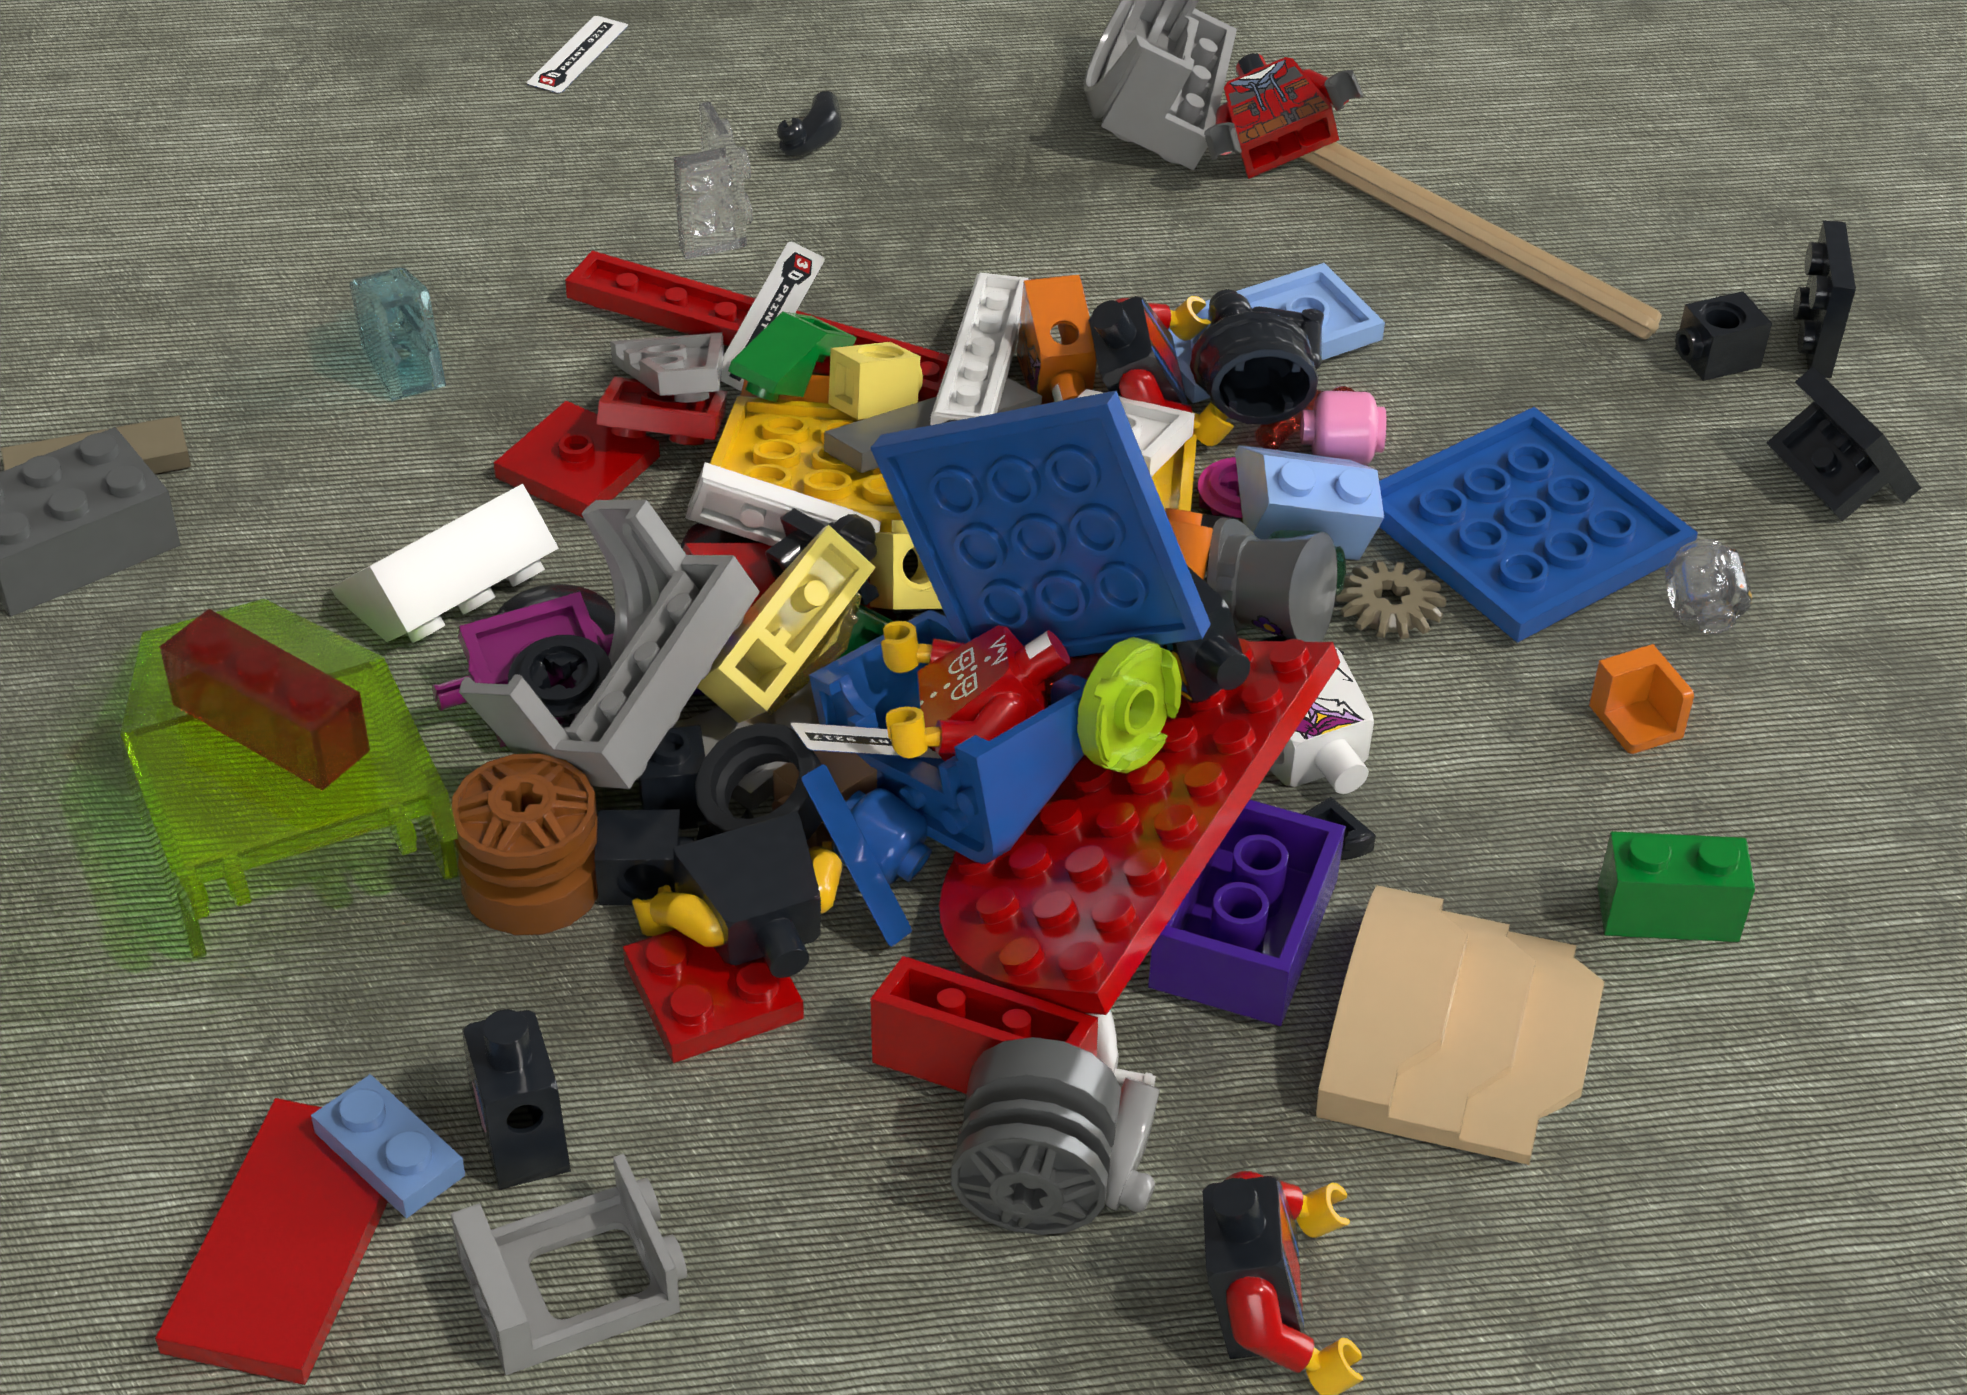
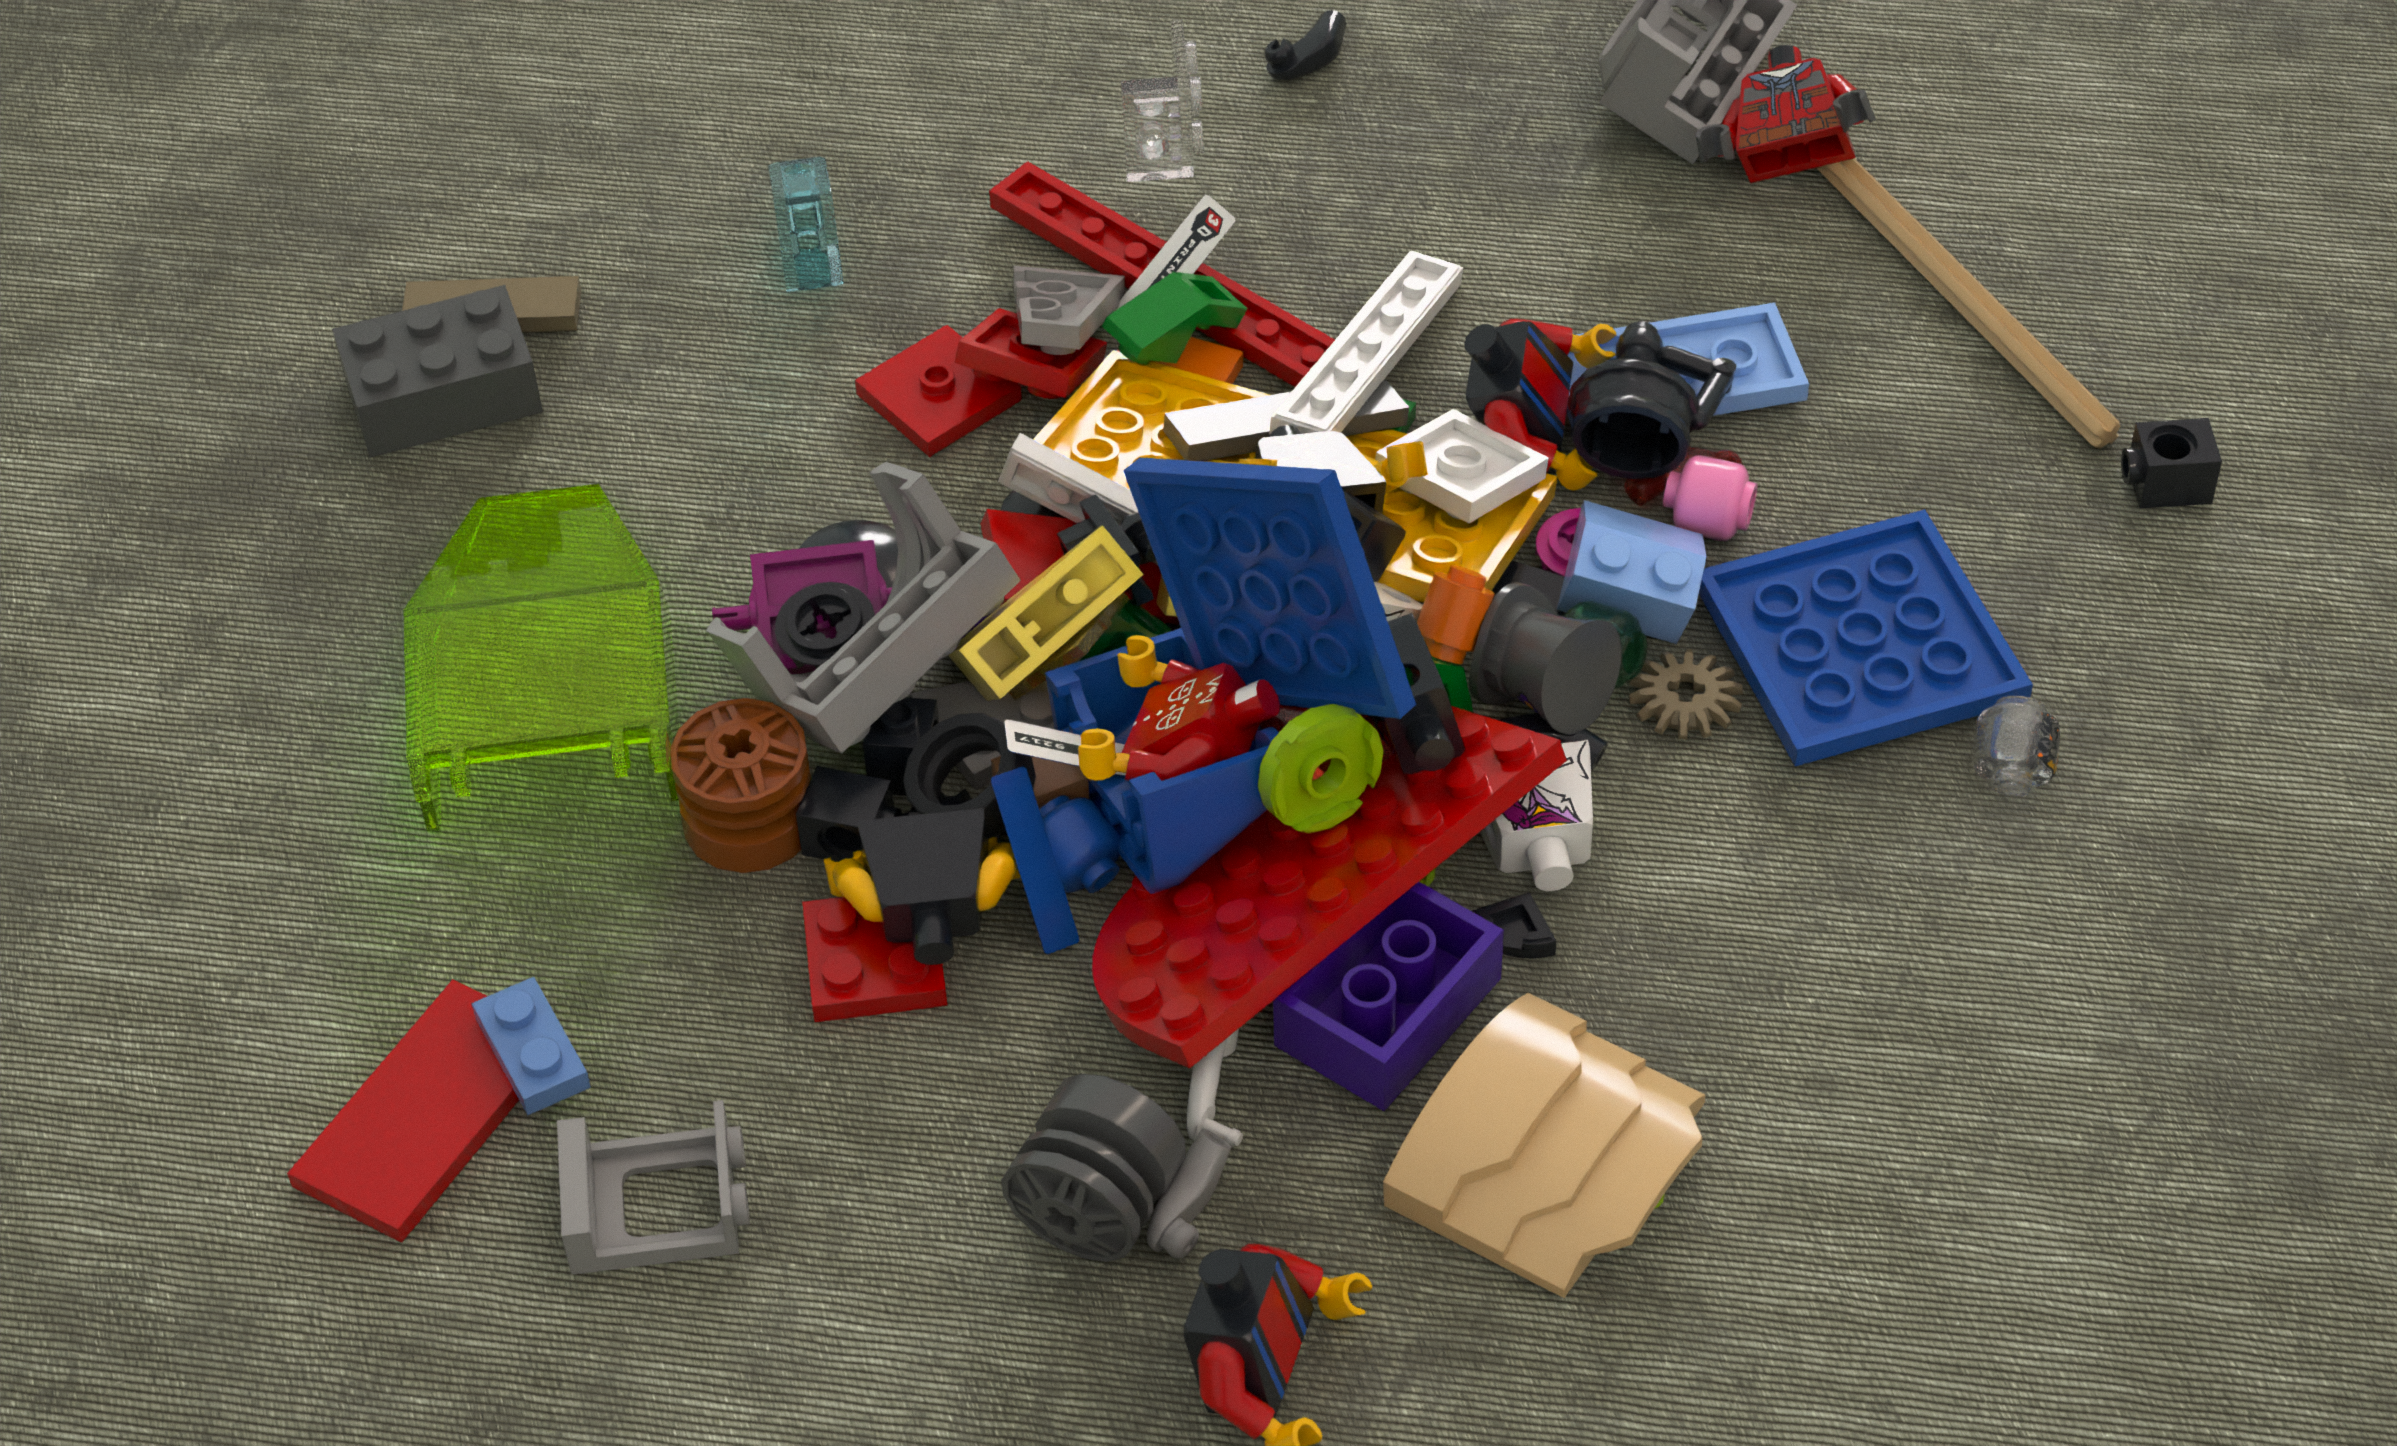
camera: 20 degrees right, 5 degrees up
clear red brick [159,609,370,791] -> none
white slope [330,484,558,643] -> none
black torso [462,1009,571,1190] -> none
light yellow brick [828,342,923,420] -> none
red brick [870,956,1098,1094] -> none
orange torso [1016,275,1097,405] -> none
orange panel [1589,644,1694,754] -> none
green brick [1597,831,1756,942] -> none
black bracket [1766,366,1921,522] -> none
black plate [1793,220,1856,378] -> none

